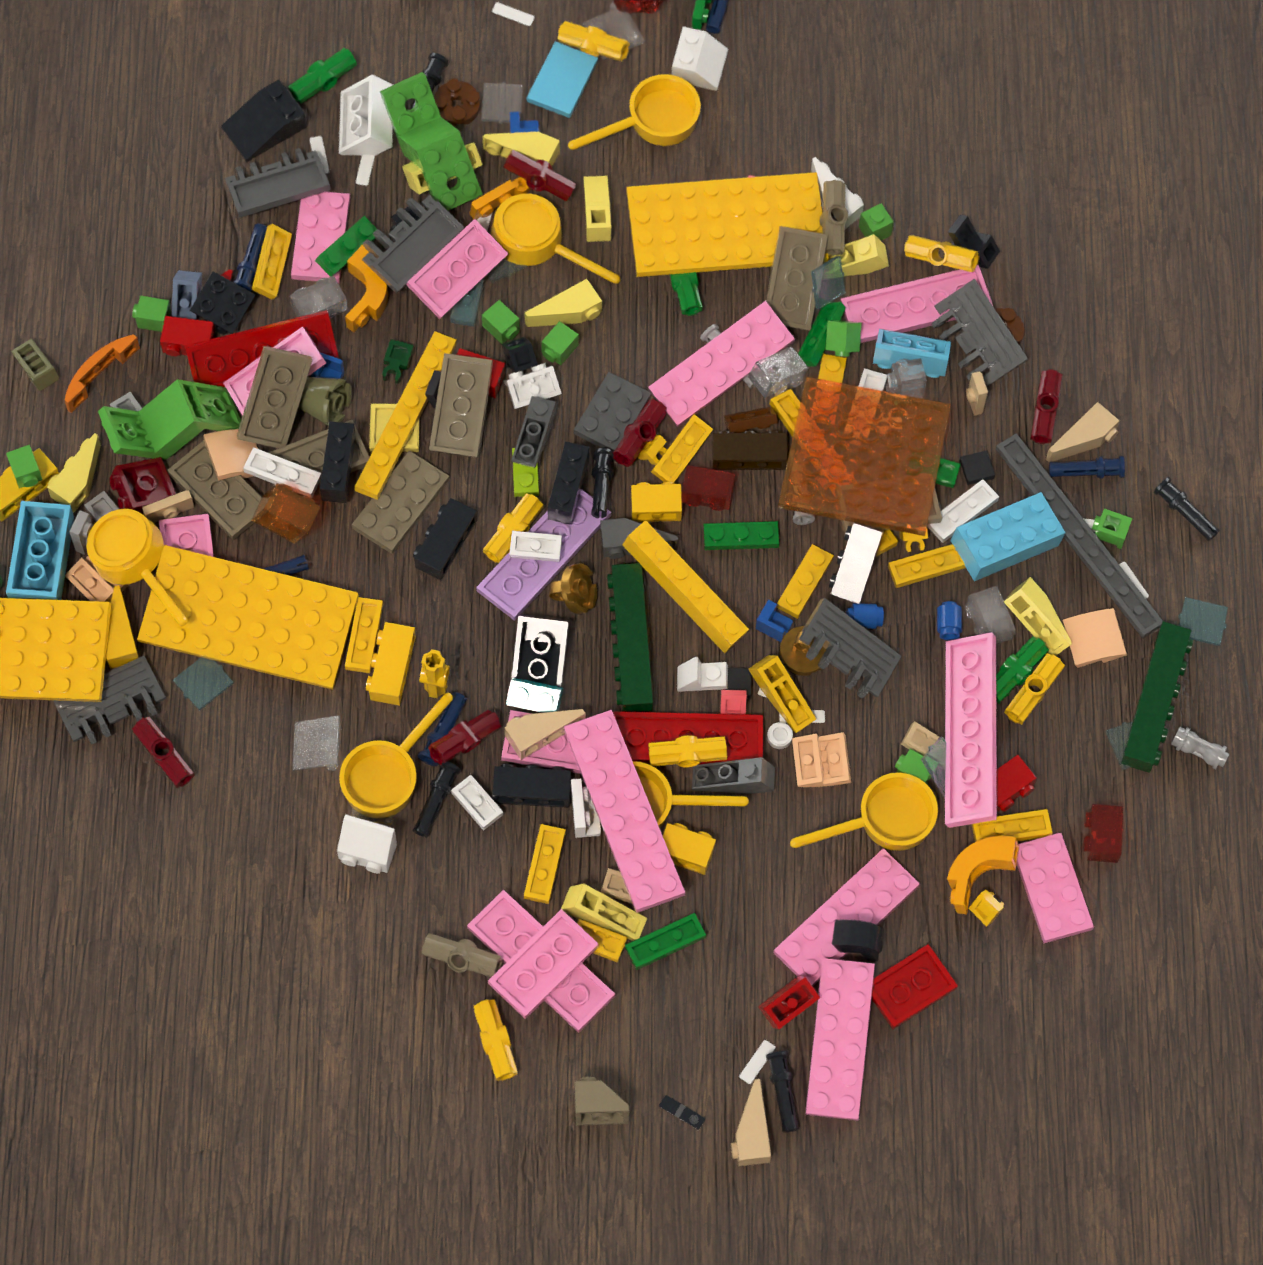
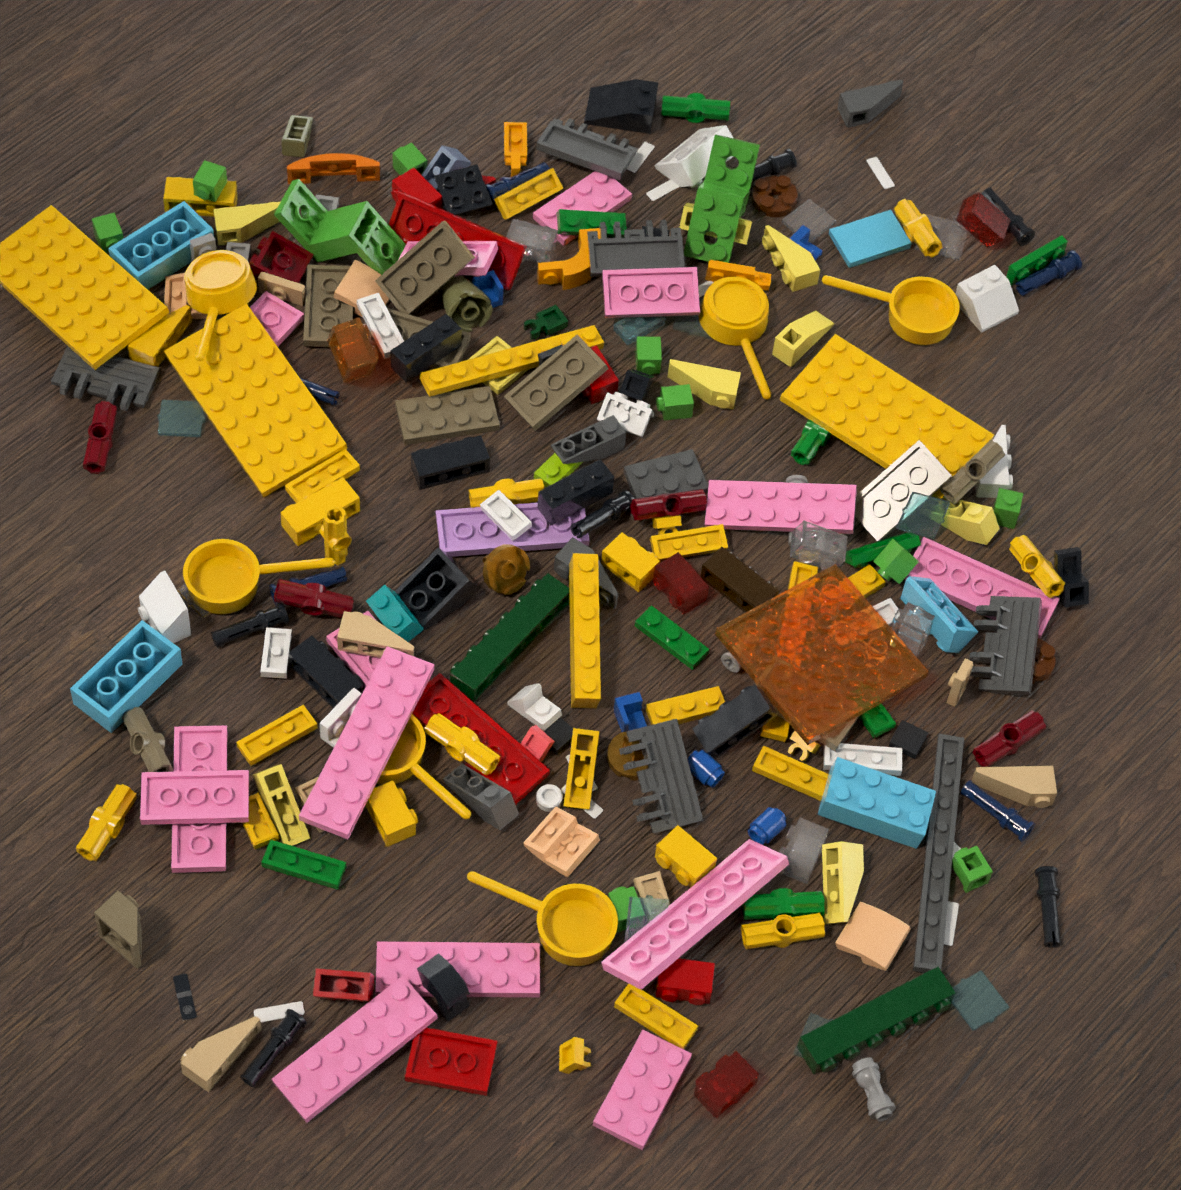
camera: 40 degrees right, 10 degrees down
clear hinge [292,716,342,771] -> none
dark red piece [503,150,576,201] -> none
reddish brown plate [724,406,777,433] -> none
light orange arch [947,836,1019,914] -> none
none -> medium azure brick [70,620,183,733]
none -> light orange hinge [504,122,527,177]
none -> yellow brick [655,825,717,888]

